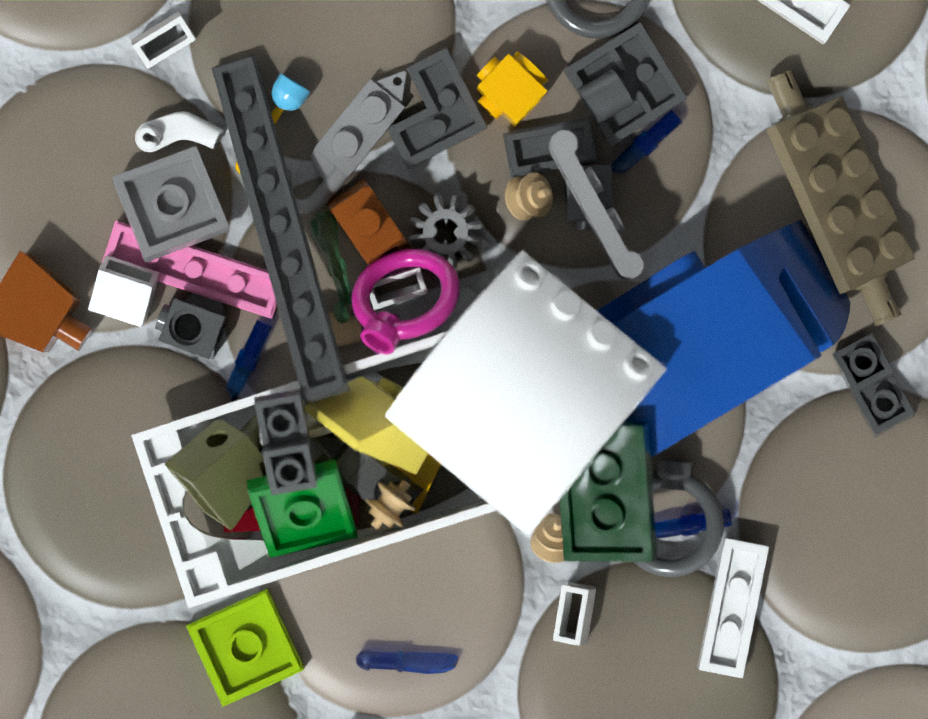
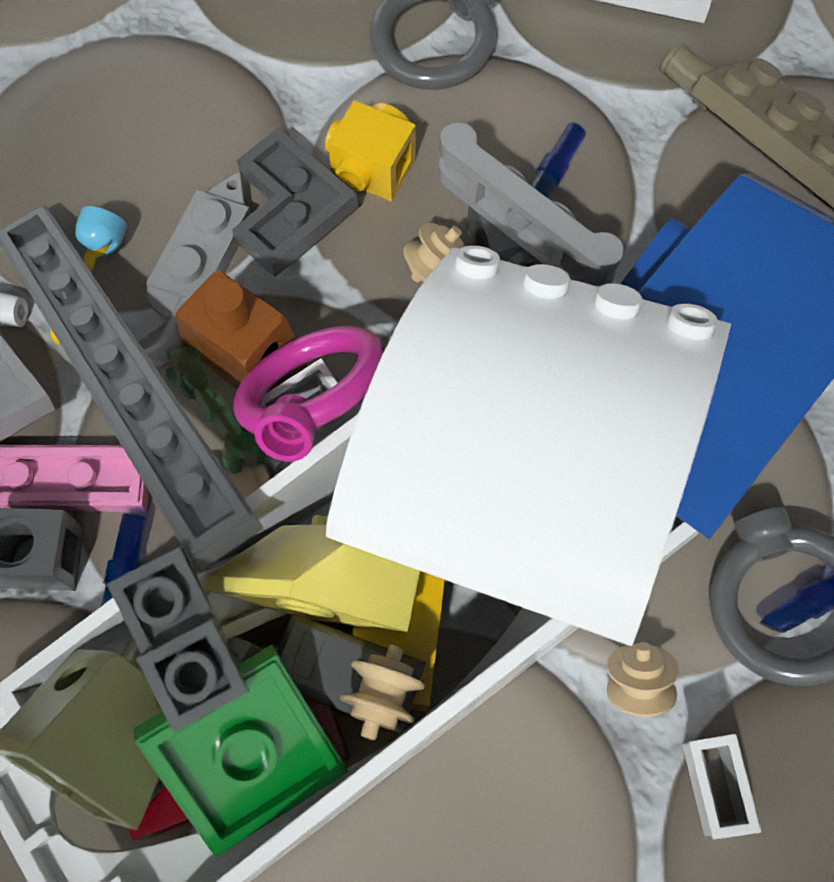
camera: 25 degrees left, 20 degrees down
light grey gear [408,194,483,269] -> none
dark grey tile [503,117,599,178] -> none
dark green plate [560,422,657,562] -> none
dark grey plate [563,22,688,147] -> none

